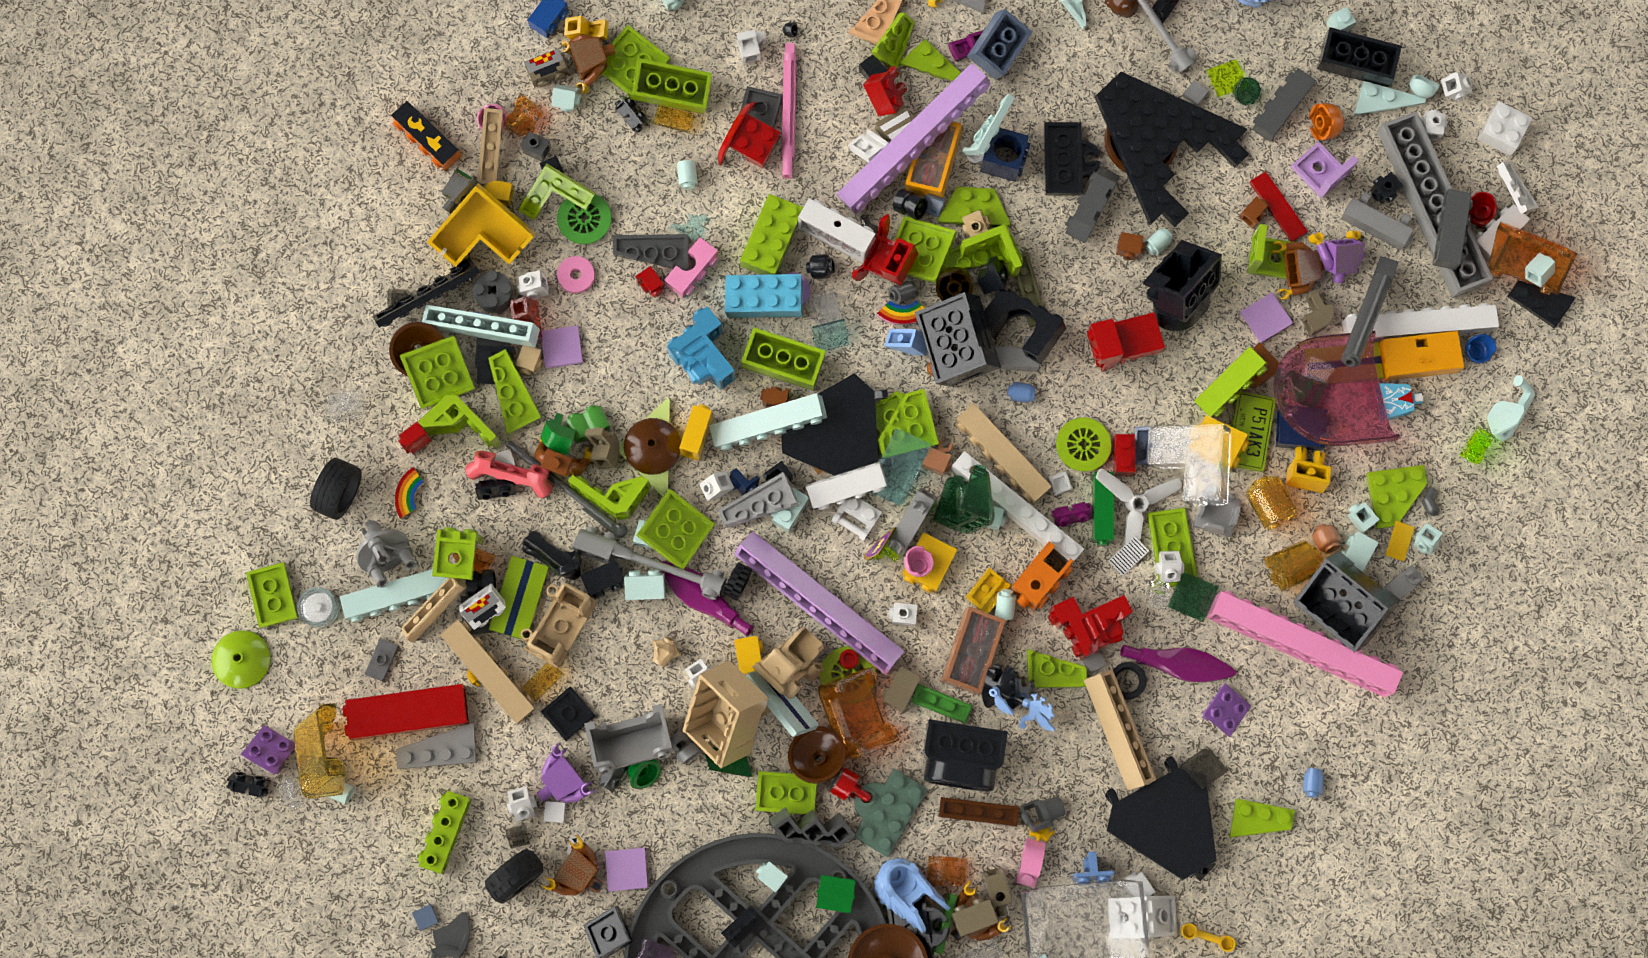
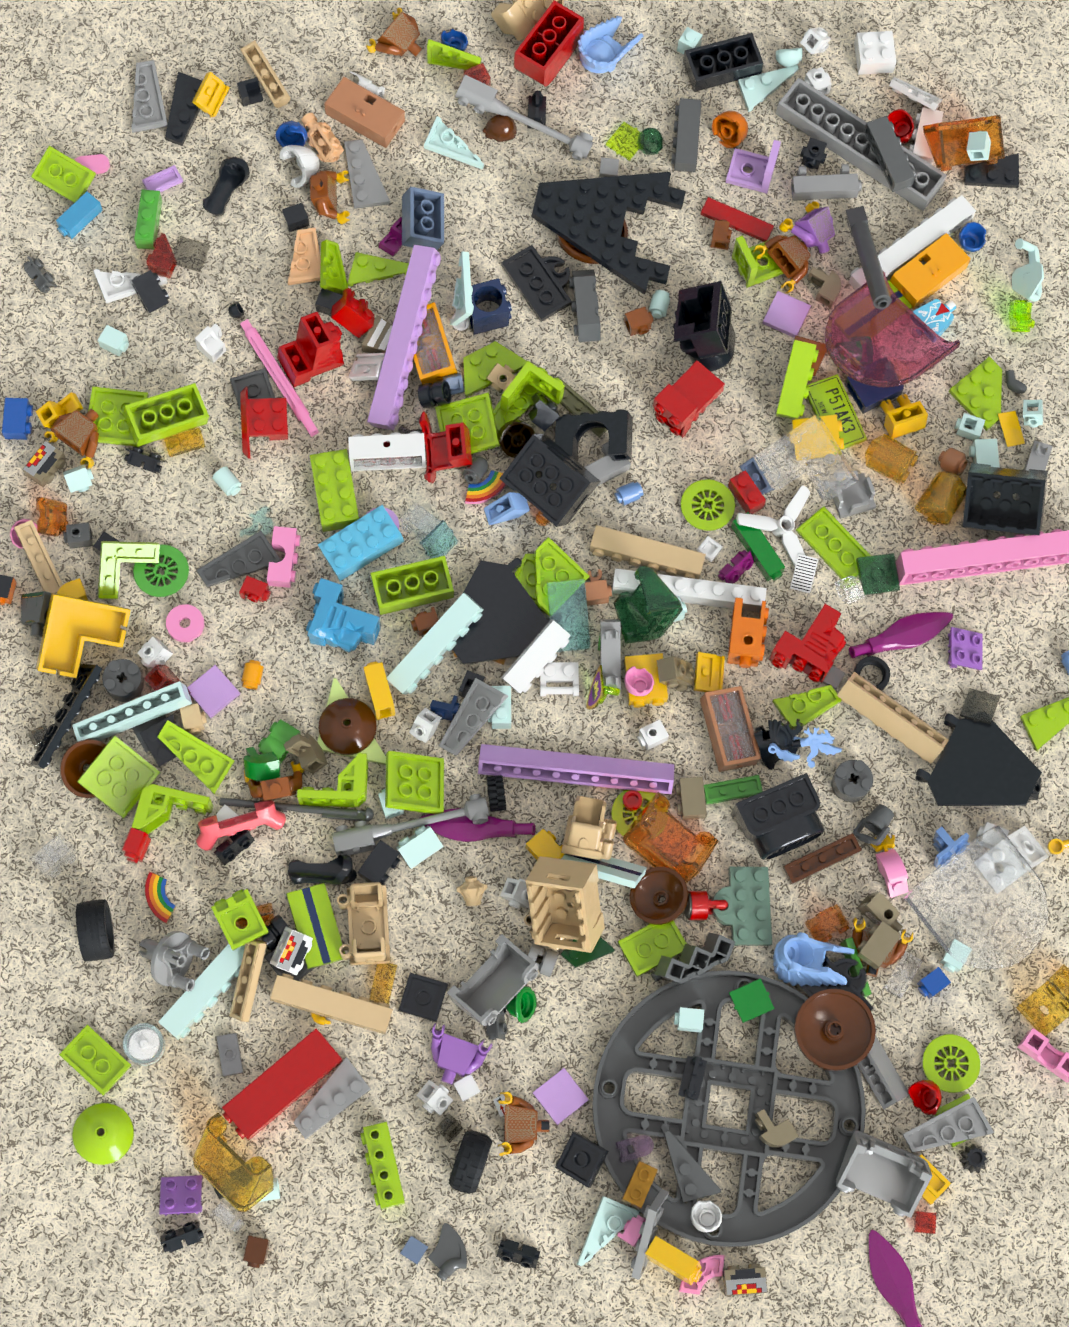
camera: 35 degrees left, 5 degrees down
black head [806,254,835,279] -> none
light aqua brick [995,589,1017,620] -> none
white brick [1155,551,1184,582] -> none
none -> light orange brick [241,660,264,690]
none -> reddish brown brick [243,1236,270,1268]
none -> red brick [277,312,344,387]
none -> dark tan brick [657,656,695,691]
none -> dark grey brick [831,760,873,803]

